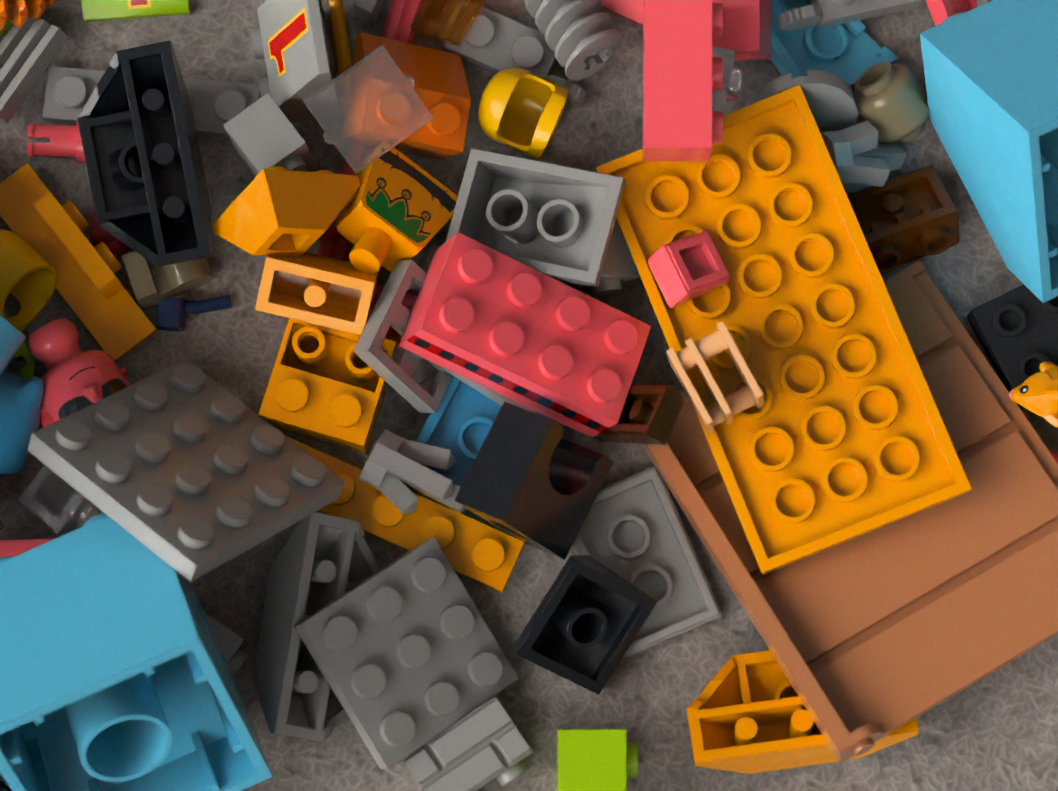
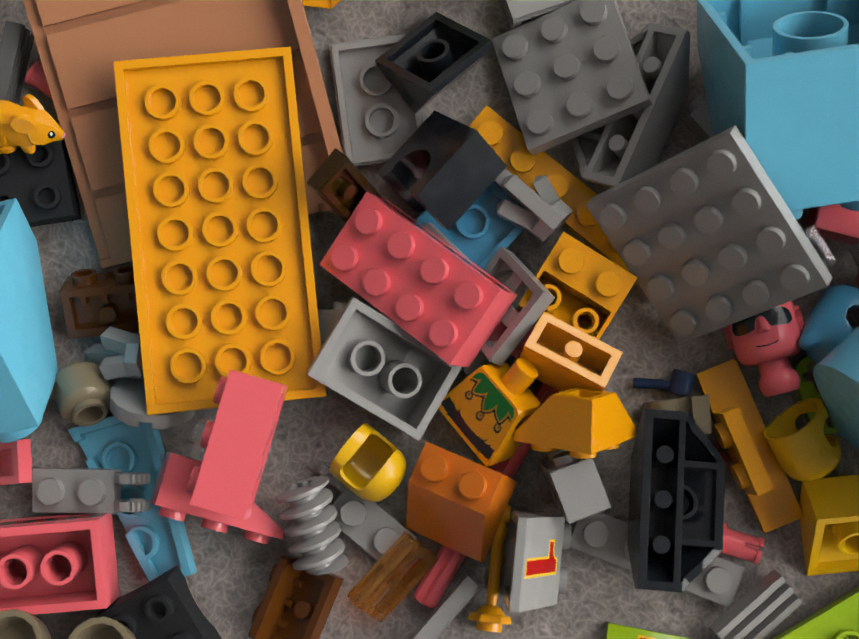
camera: 165 degrees left, 5 degrees up
clear piece [303,45,434,174] -> none
coral slope [648,230,732,308] -> none
light nougat piece [666,321,764,435] -> none

